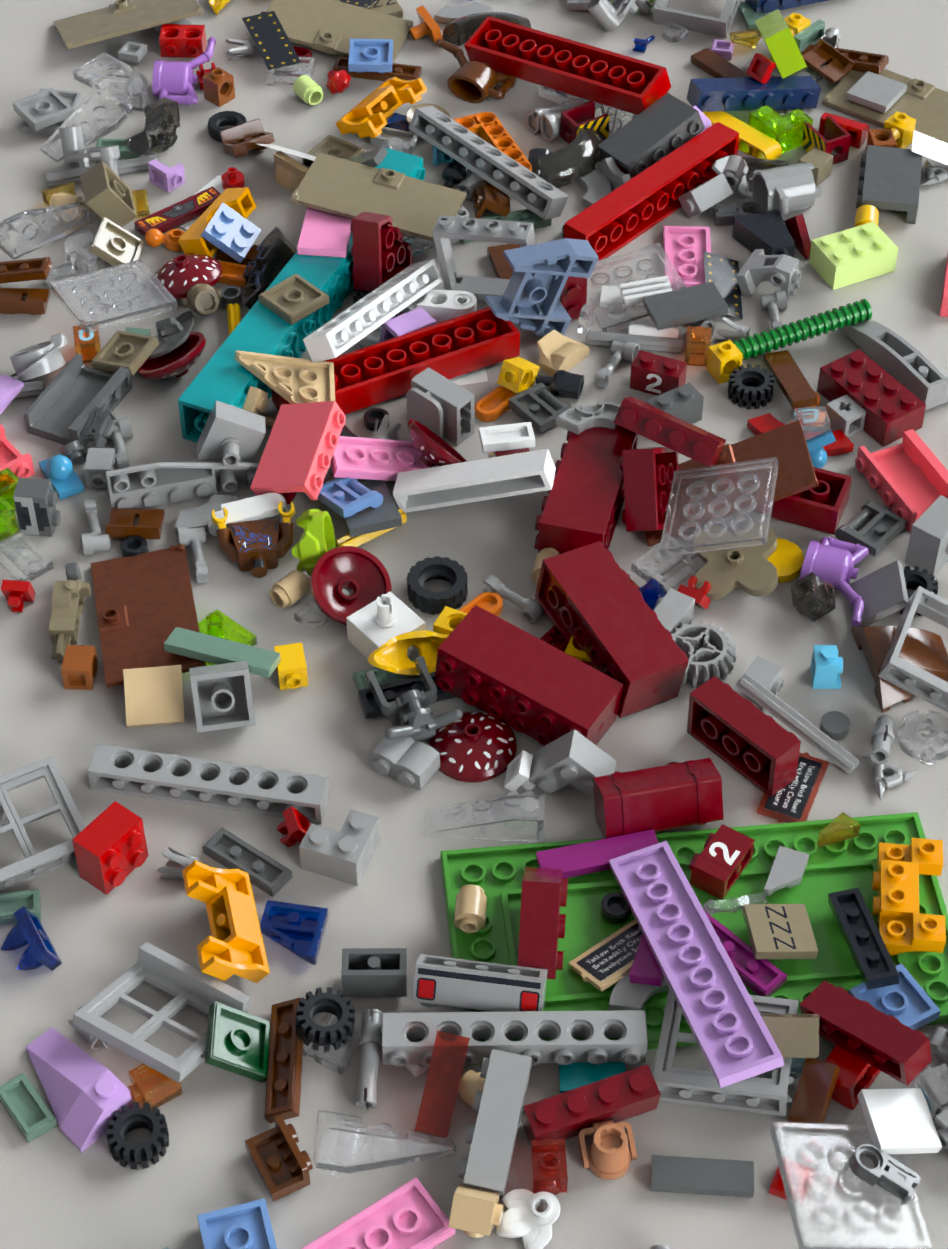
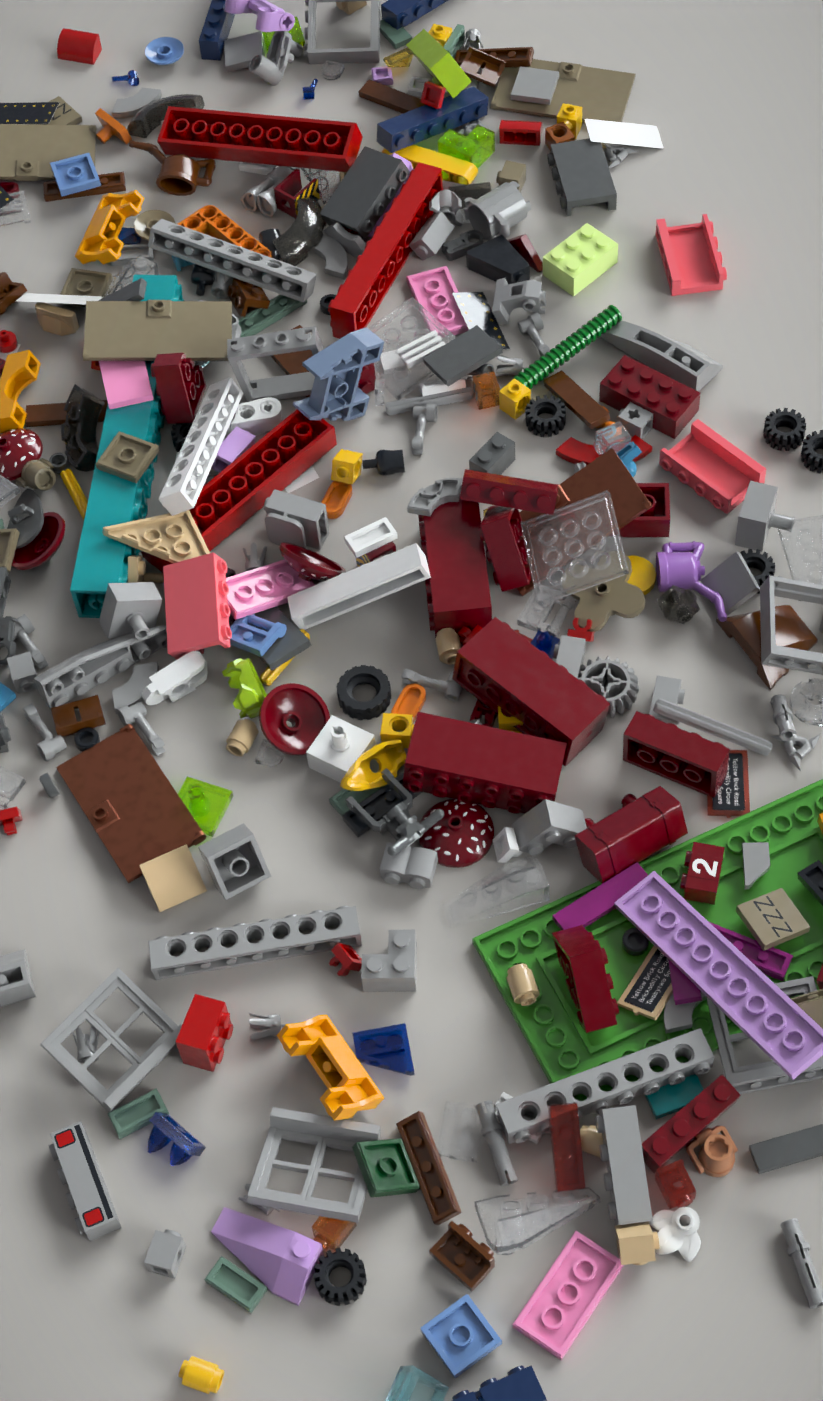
camera: 15 degrees left, 10 degrees up
dark tan piece [48,579,92,663] -> none
dark orange brick [61,645,98,690] -> none
sand green tile [164,627,281,678] -> none
plate [201,202,262,263] -> none
dark grey tile [202,827,292,897] -> none
reddish brown torso [211,501,295,578] -> none
orange tile [218,261,256,287] -> none
yellow brick [274,642,308,690] -> none
yellowish green brick [293,75,323,105] -> none
black tyre [295,987,356,1052] -> none
red piece [326,70,351,94] -> none
dark grey brick [341,948,407,997] -> none
black tile [364,408,390,432] -> none
light grey brick [412,954,548,1012] -> none
dark grey plate [509,383,572,434] -> none
tan slope [537,330,590,376] -> none
dark red brick [630,350,687,396] -> none
clear piece [703,893,768,915] -> none
dark red piece [802,116,851,165] -> none
medium azure brick [810,645,843,689] -> none
clear yellow piece [817,812,861,847] -> none
dark grey tile [820,711,850,740] -> none
dark grey plate [835,501,907,556] -> none
yellow brick [854,205,879,227] -> none

